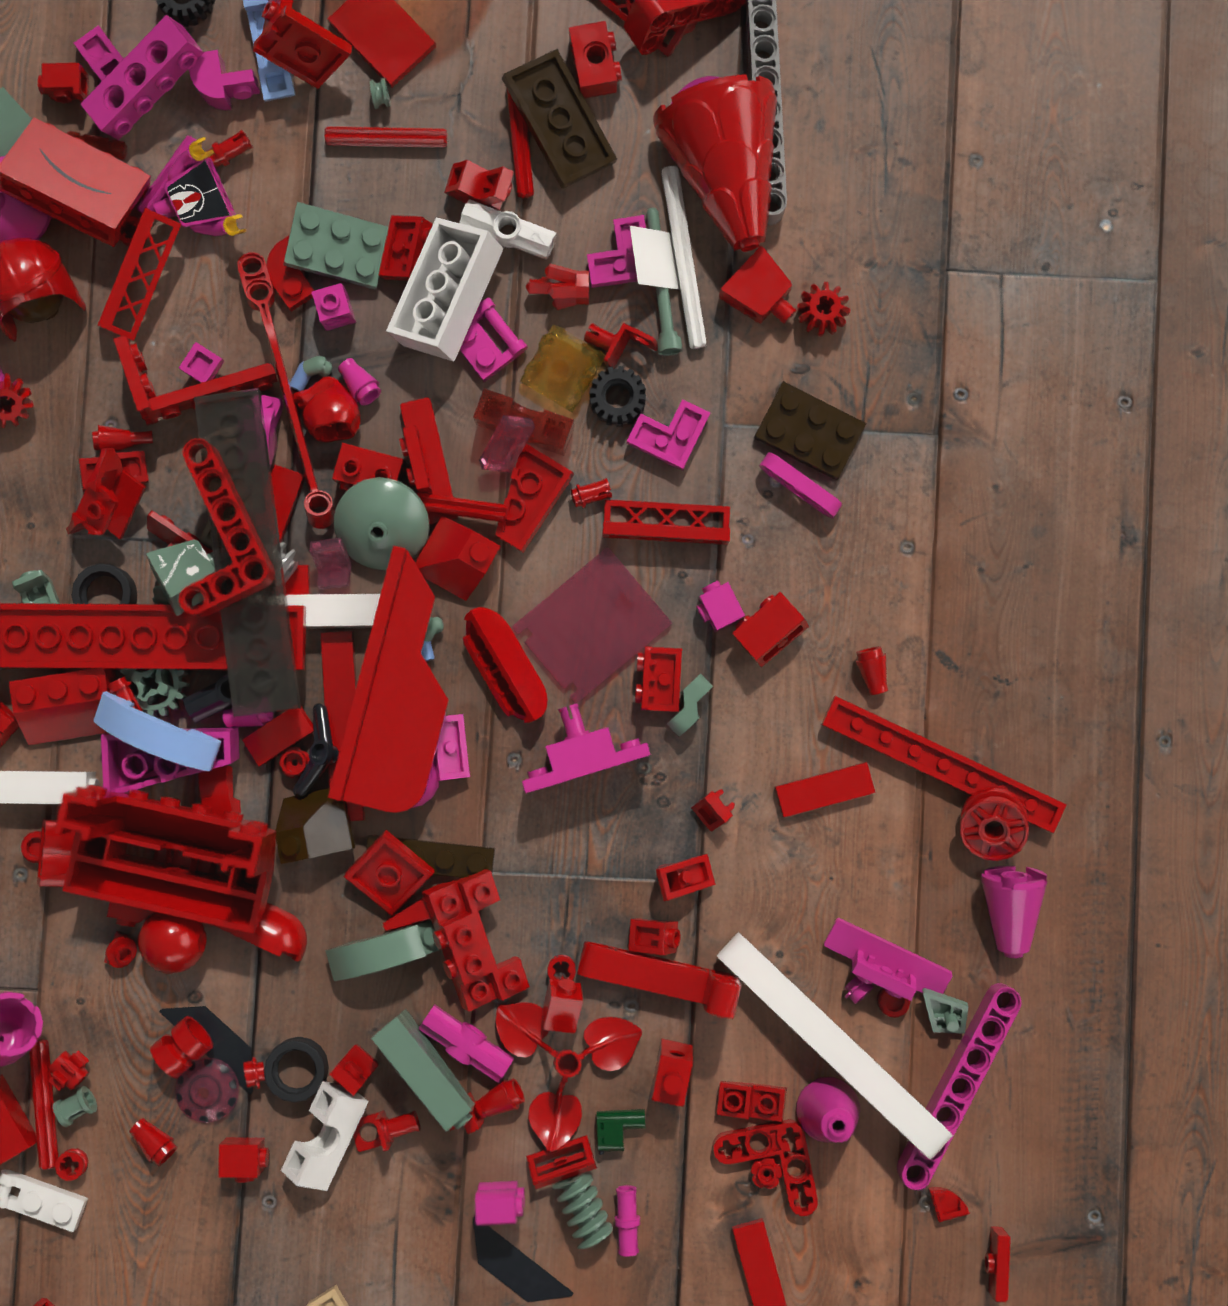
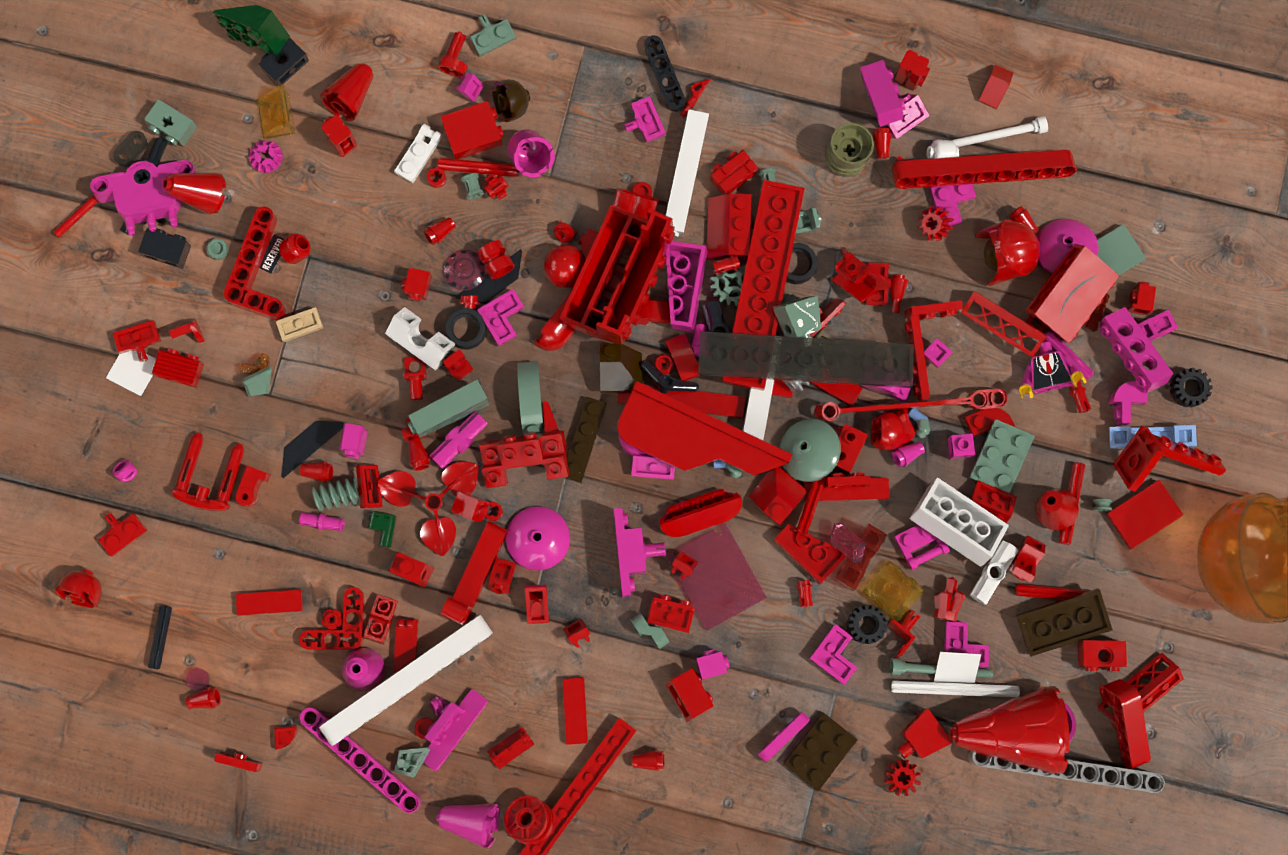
camera: 95 degrees right, 5 degrees down
light blue slope [93,691,222,771] -> none
red beam [179,438,275,617] -> none
clear pink bracket [309,538,351,590] -> none
red tile [343,830,435,916] -> none
red fence [603,499,730,545] -> none
none -> red cone [300,461,334,483]
none -> red hinge [393,619,419,675]
none -> dark pink plate [477,289,524,347]
none -> red hinge [487,726,535,769]
none -> dark pink dish [506,506,570,571]
none -> red tile [671,551,699,580]
none -> red cone [1035,488,1079,531]

